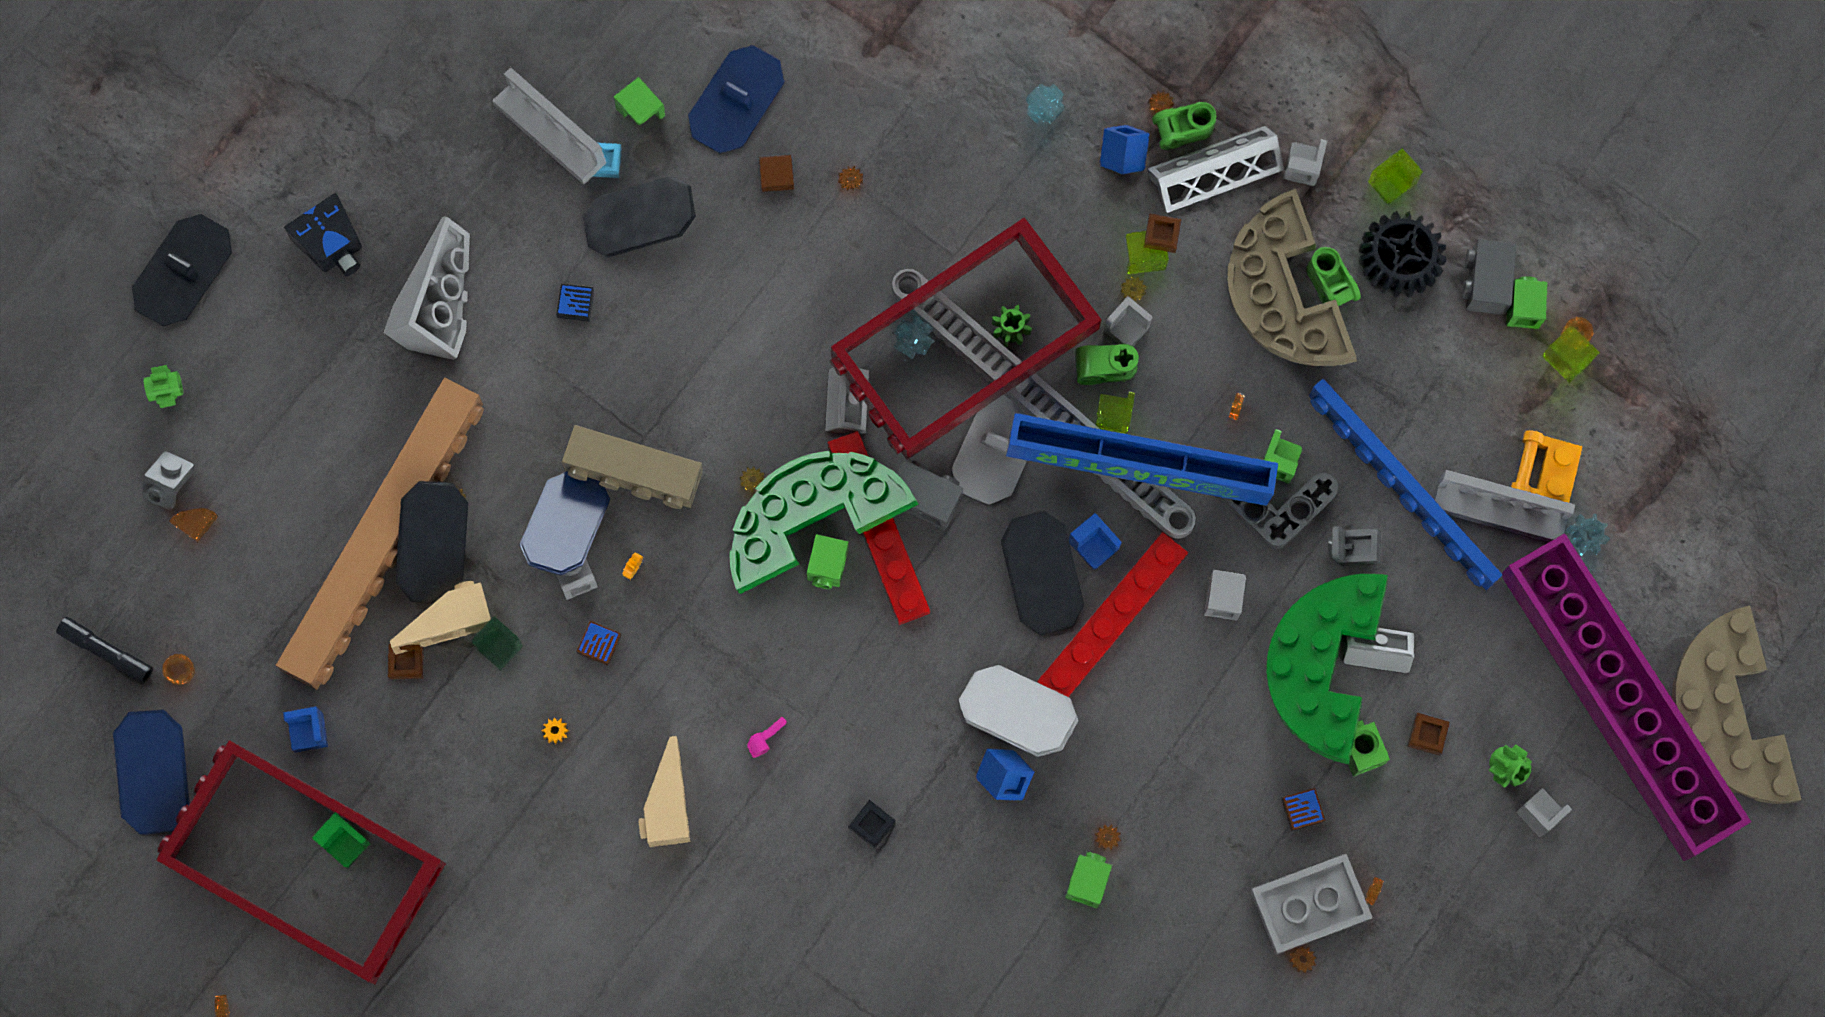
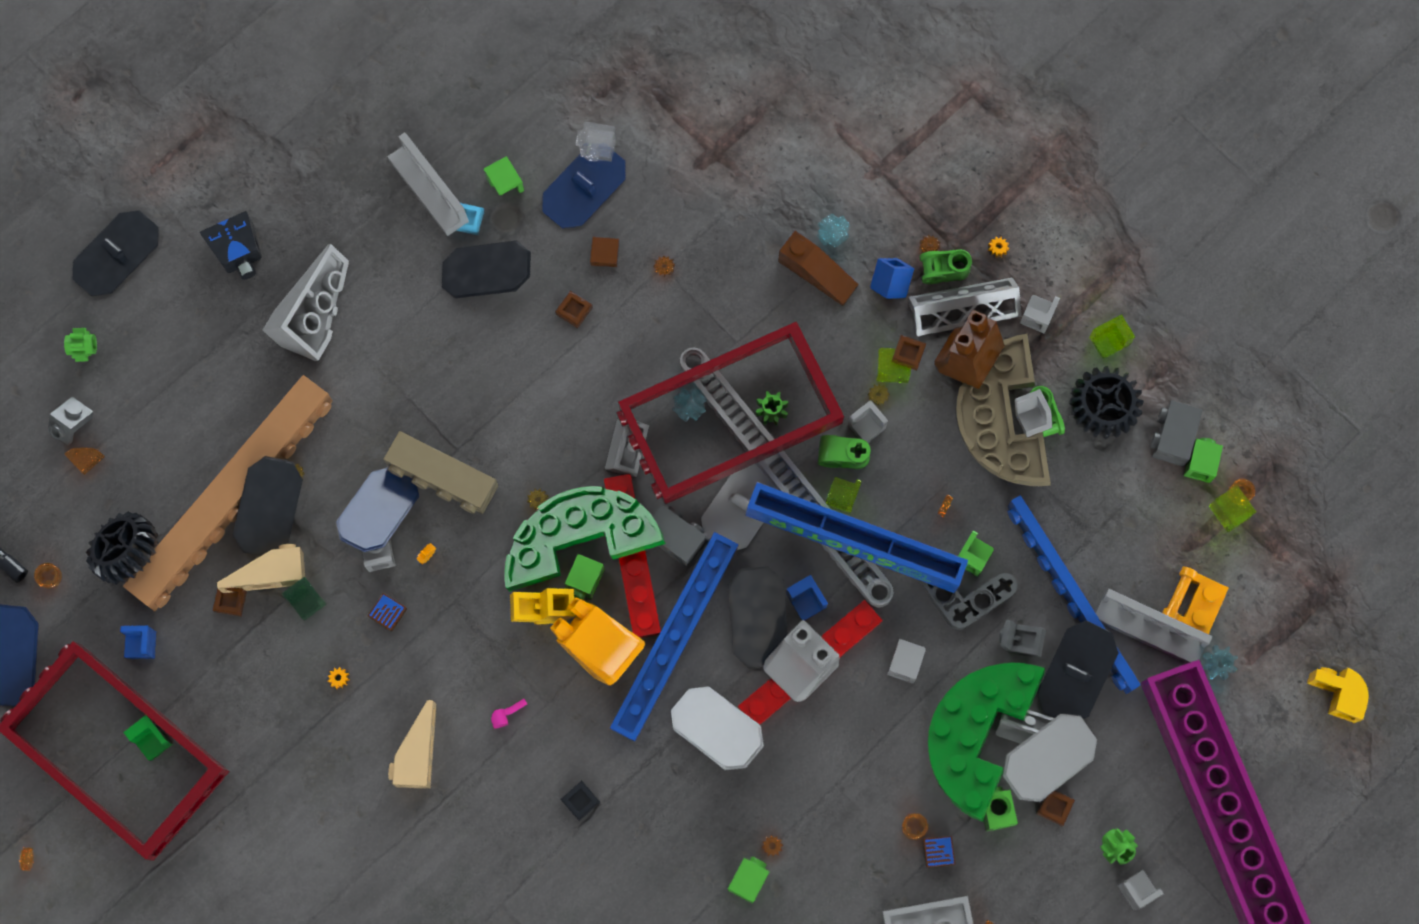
camera: 15 degrees right, 0 degrees up
tile [556,284,594,322] -> none
blue panel [976,749,1034,800] -> none
dark tan plate [1672,606,1802,804] -> none
none -> black gear [86,511,159,585]
none -> yellow brick [510,588,575,624]
none -> light orange hips [550,597,645,685]
none -> reddish brown tile [555,291,593,329]
none -> clear brick [576,121,617,162]
none -> blue plate [610,532,739,742]
none -> light grey hips [763,620,840,702]
none -> reddish brown slope [778,231,859,306]
none -> clear orange bush [902,813,928,840]
none -> reddish brown hips [934,310,1005,389]
none -> light orange piece [988,237,1009,257]
none -> light grey shield [1003,714,1097,802]
none -> light grey panel [1015,389,1052,437]
none -> black shield [1038,621,1119,719]
none -> yellow brick [1307,667,1369,723]

